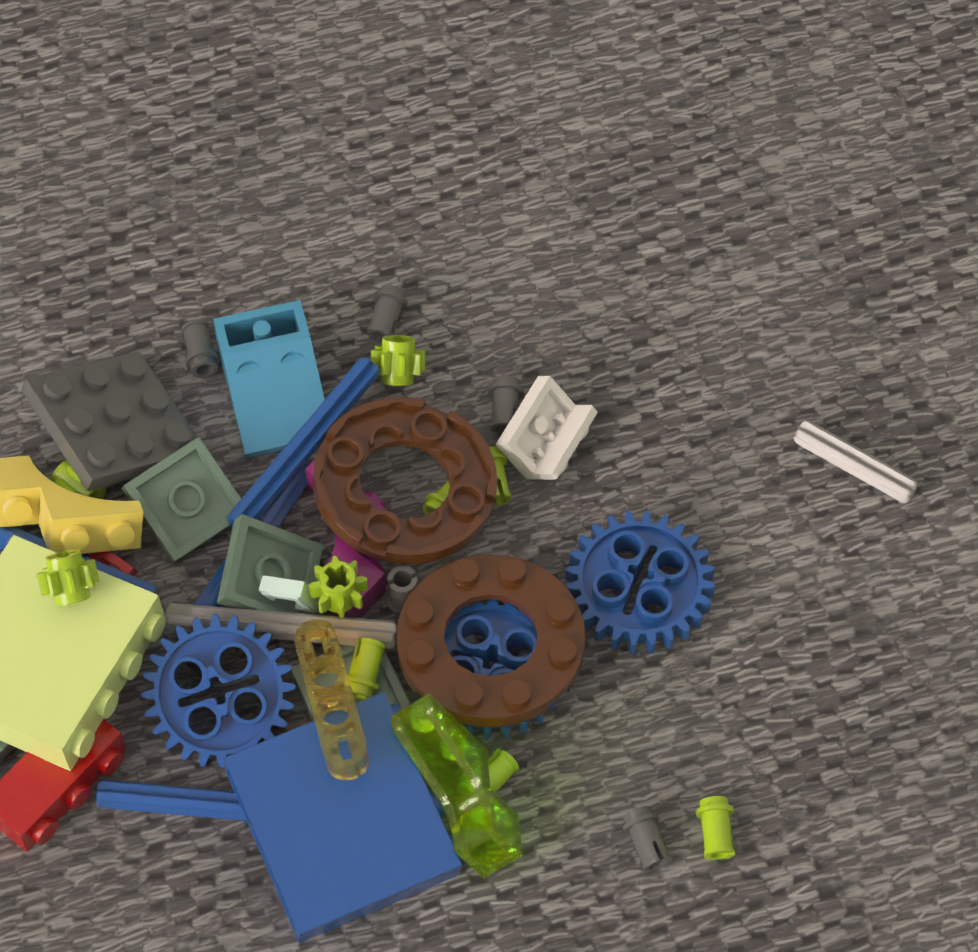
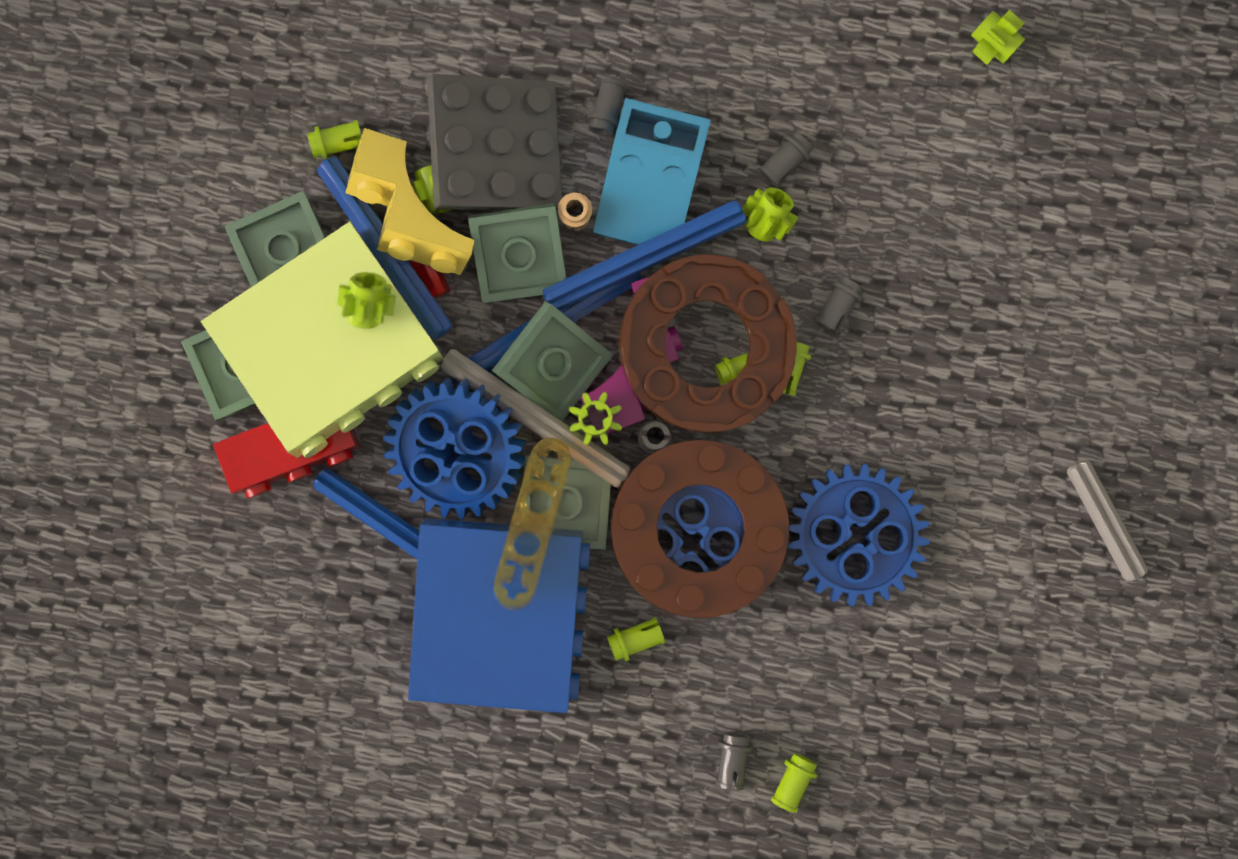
camera: 30 degrees right, 25 degrees up
light aqua tile [258,575,320,614] -> none
lime pin [341,637,386,700] -> none
clear neon green arch [391,693,523,879] -> none
white bracket [495,376,597,480] -> none
none -> tan pin [558,192,593,231]
none -> lime gear [971,9,1026,65]

